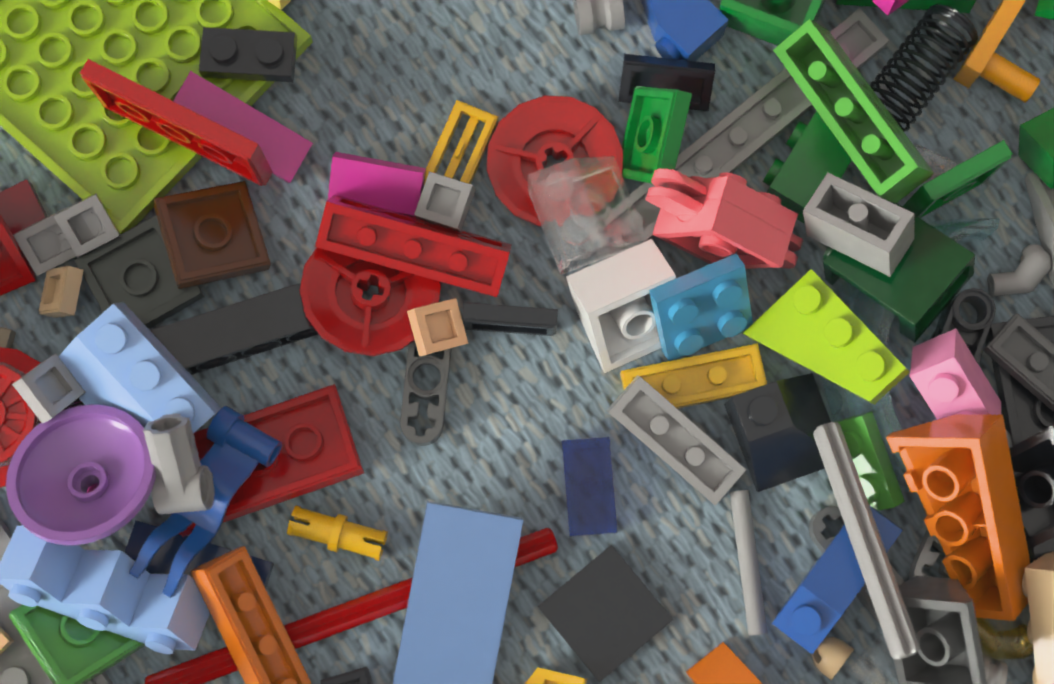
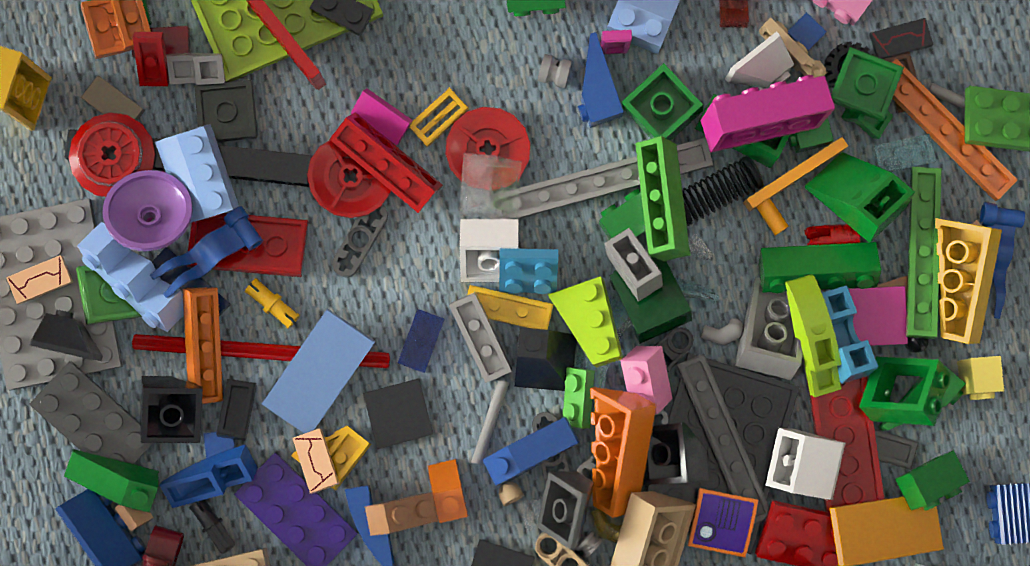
camera: 25 degrees right, 5 degrees up
light grey plate [12,353,85,424] -> none
tan tile [39,266,84,318] -> none
light grey piece [143,413,214,514] -> none
reddish brown tile [153,181,271,289] -> none
dark pink tile [173,71,313,183] -> none
light nougat tile [407,298,468,357] -> none
light grey plate [414,172,476,232] -> none
black tile [462,302,558,336] -> none
black tile [618,54,715,111] -> none
green tile [622,86,692,184] -> none
coral brick [645,169,803,269] -> none
light grey axle [813,422,920,659] -> none
green tile [902,140,1013,218] -> none

